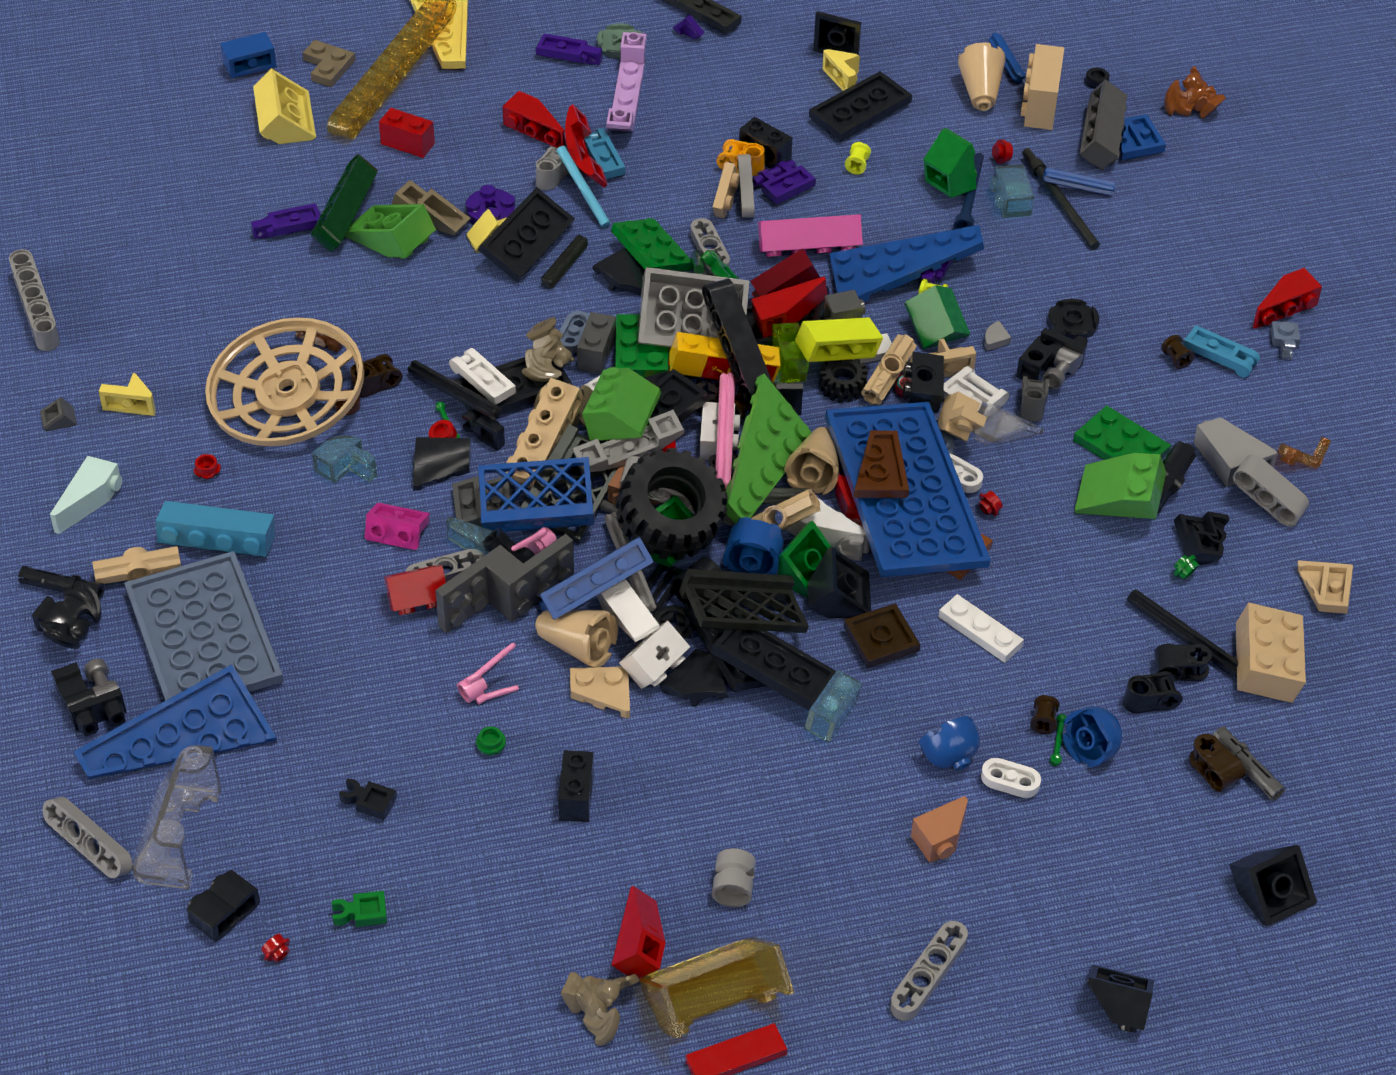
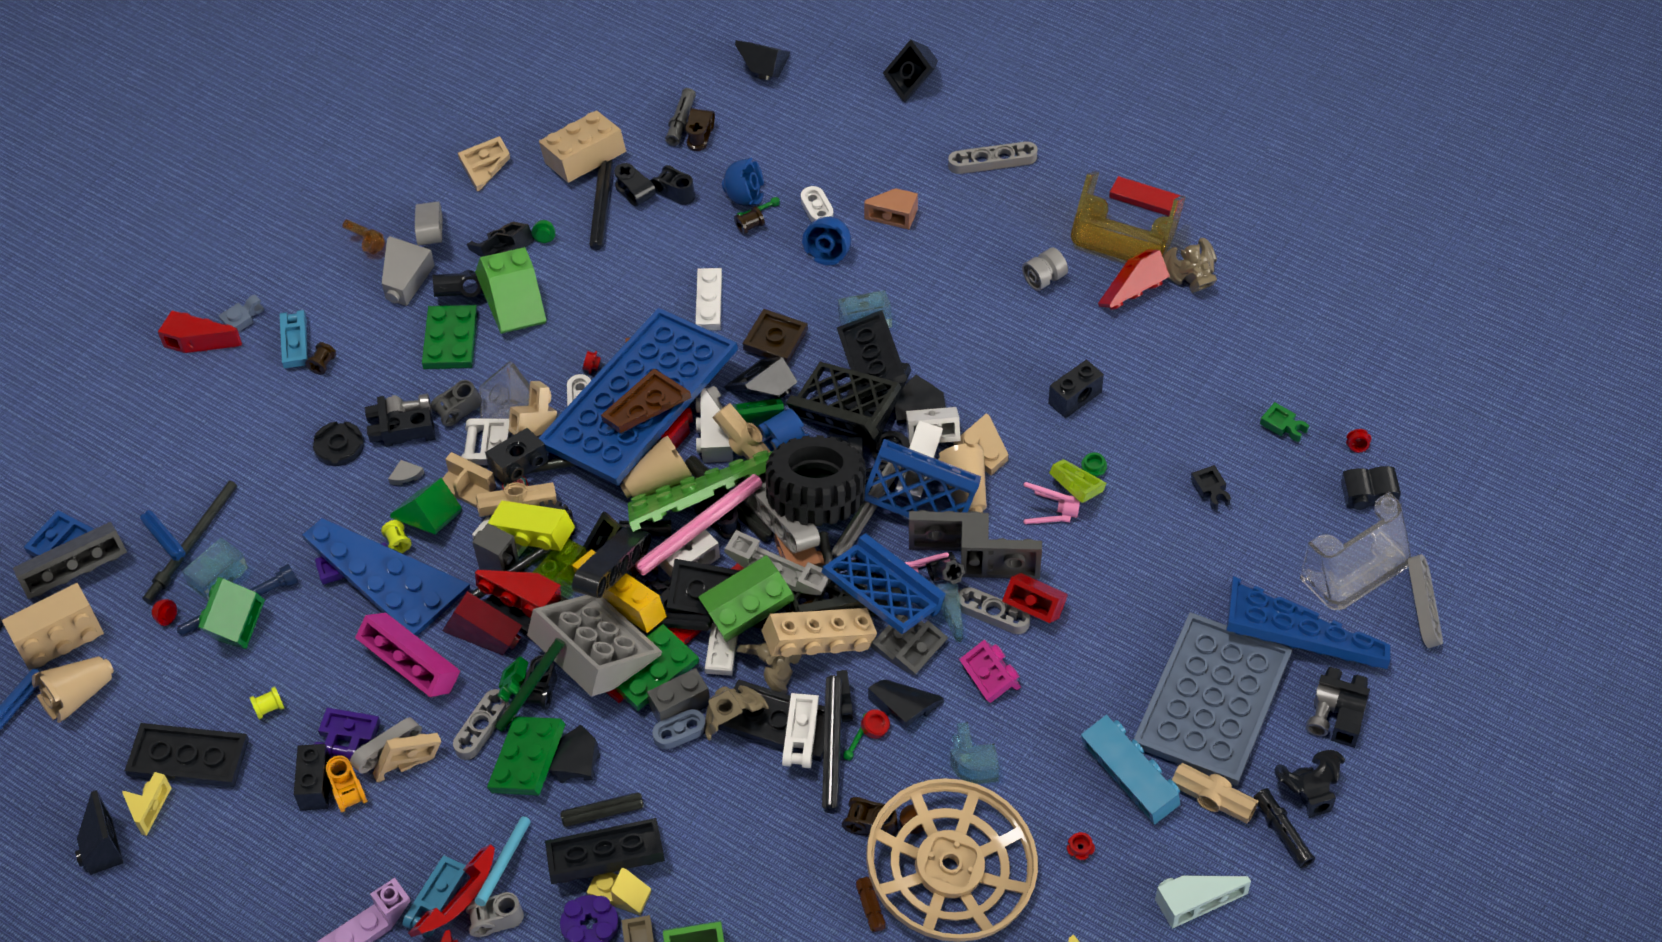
camera: 130 degrees left, 5 degrees up
none -> lime wing [1049,459,1107,503]

